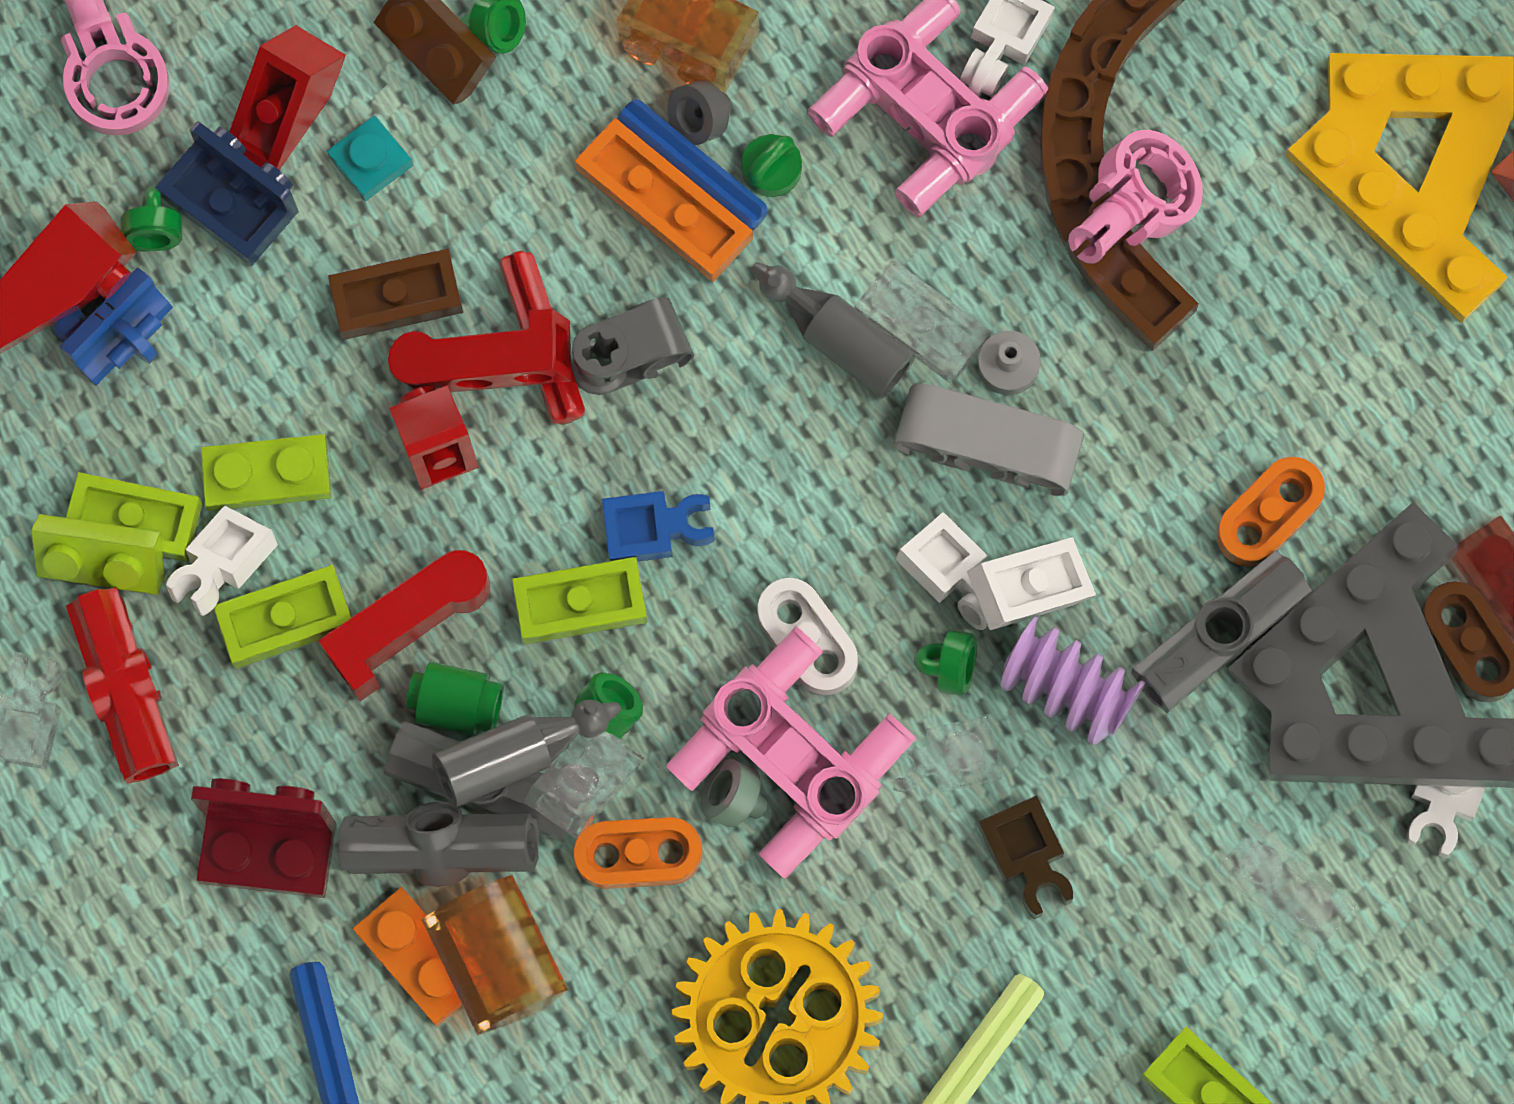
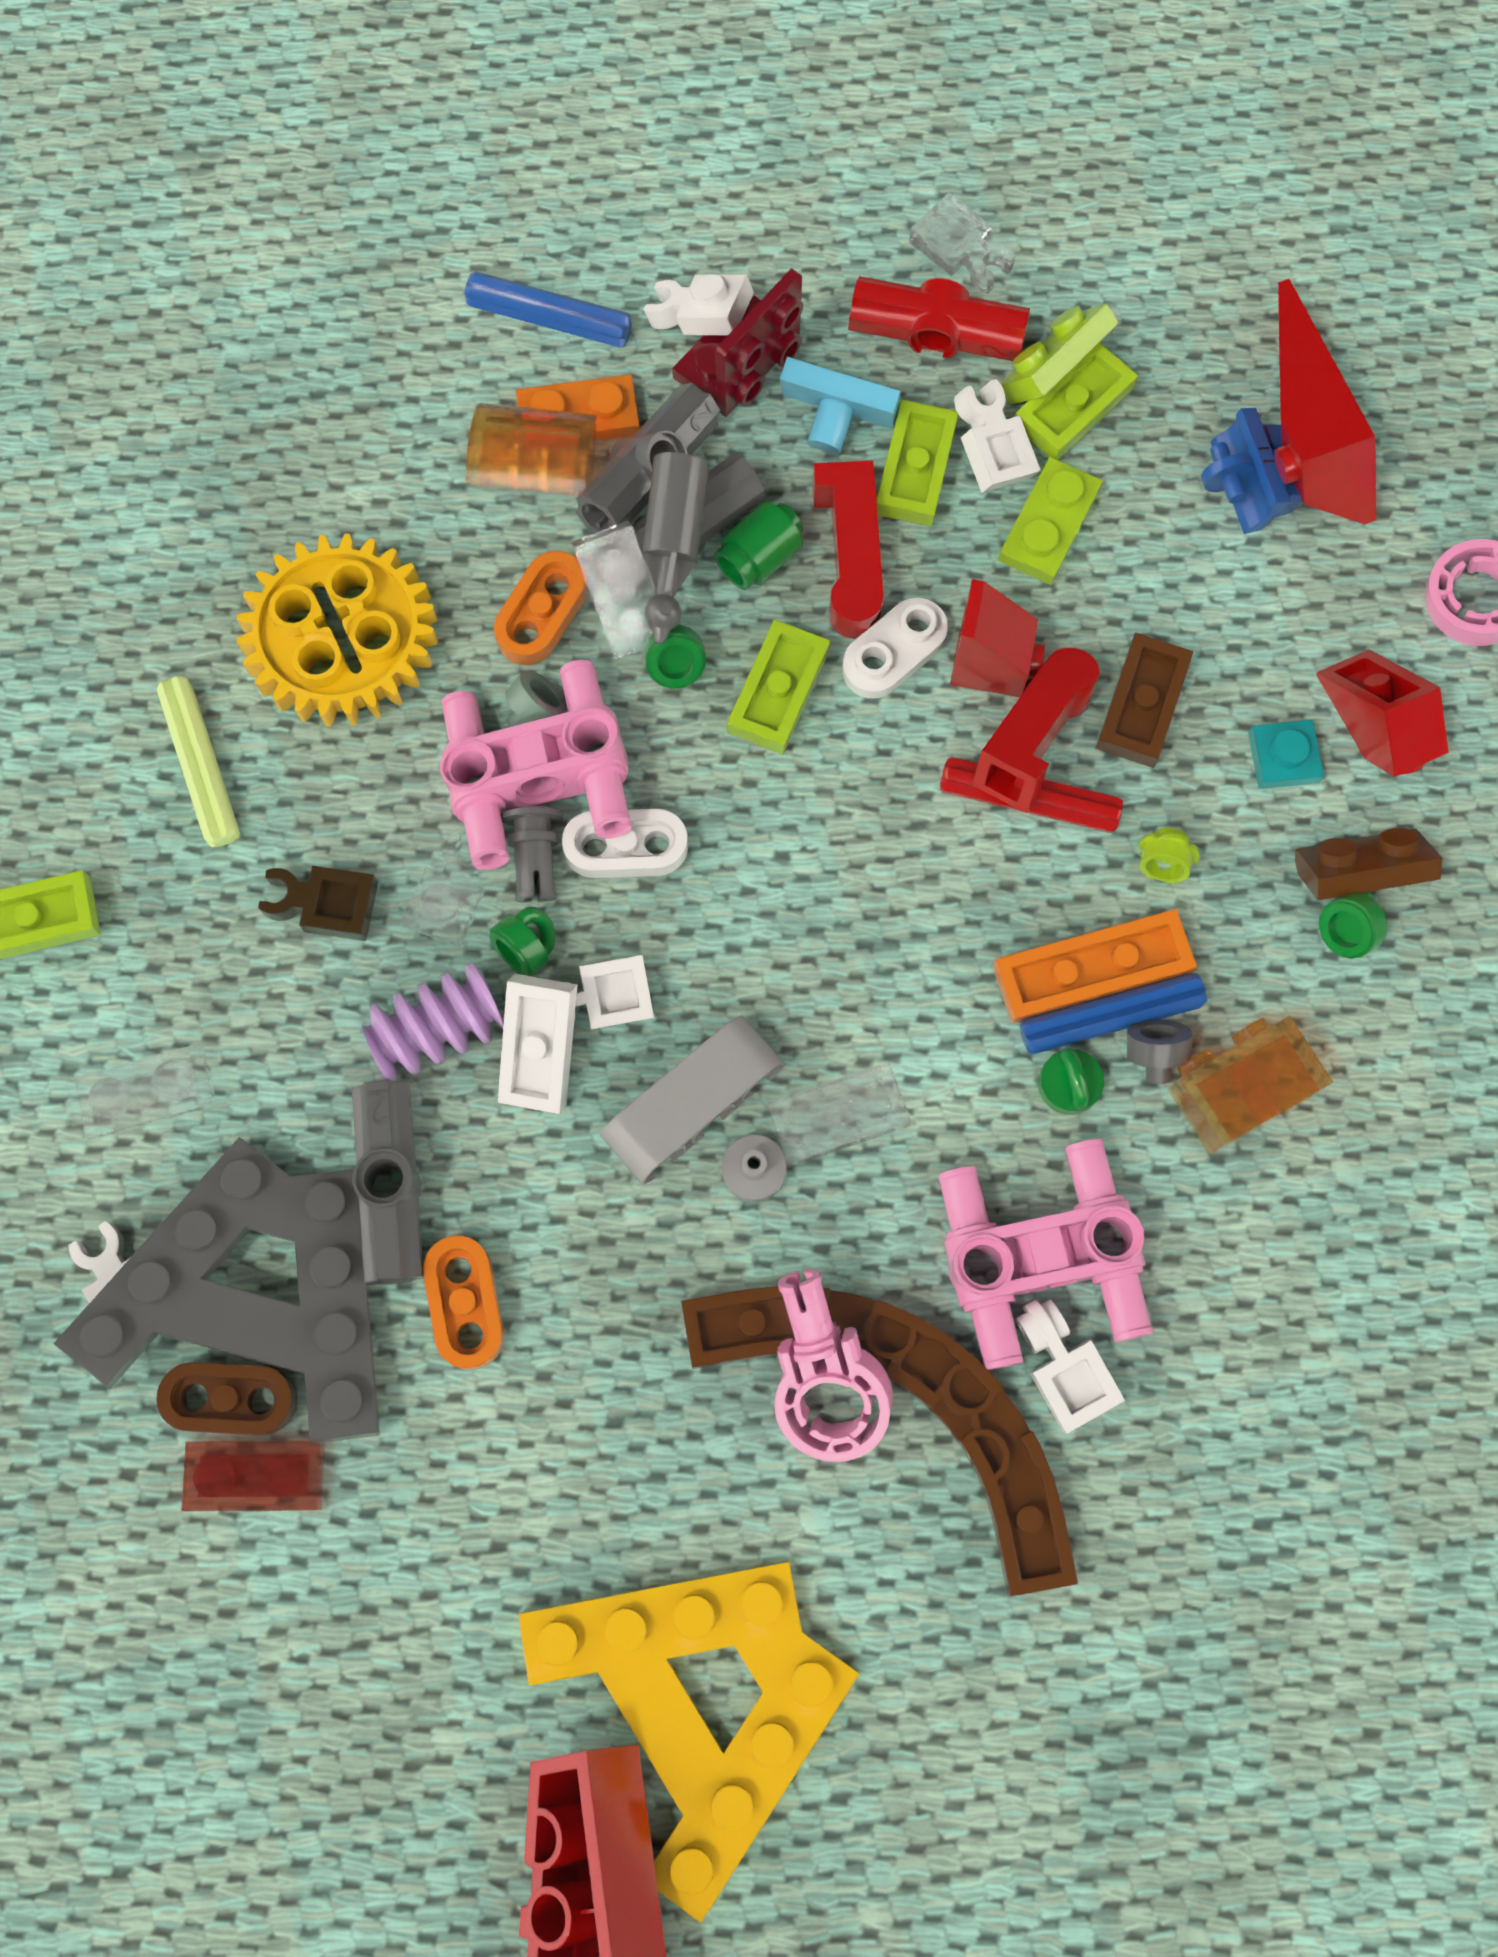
camera: 120 degrees right, 0 degrees up
green tile [120,187,183,252] -> none
dark blue bracket [155,121,299,267] -> none
dark grey piece [572,297,695,395] -> none
blue plate [602,491,715,562] -> none
dark grey wheel [751,262,916,399] -> none
none -> dark grey pin [501,806,563,903]
none -> white plate [643,274,754,335]
none -> medium azure tile [780,357,901,455]
none -> white plate [842,598,948,698]
none -> lime plate [1138,828,1200,884]

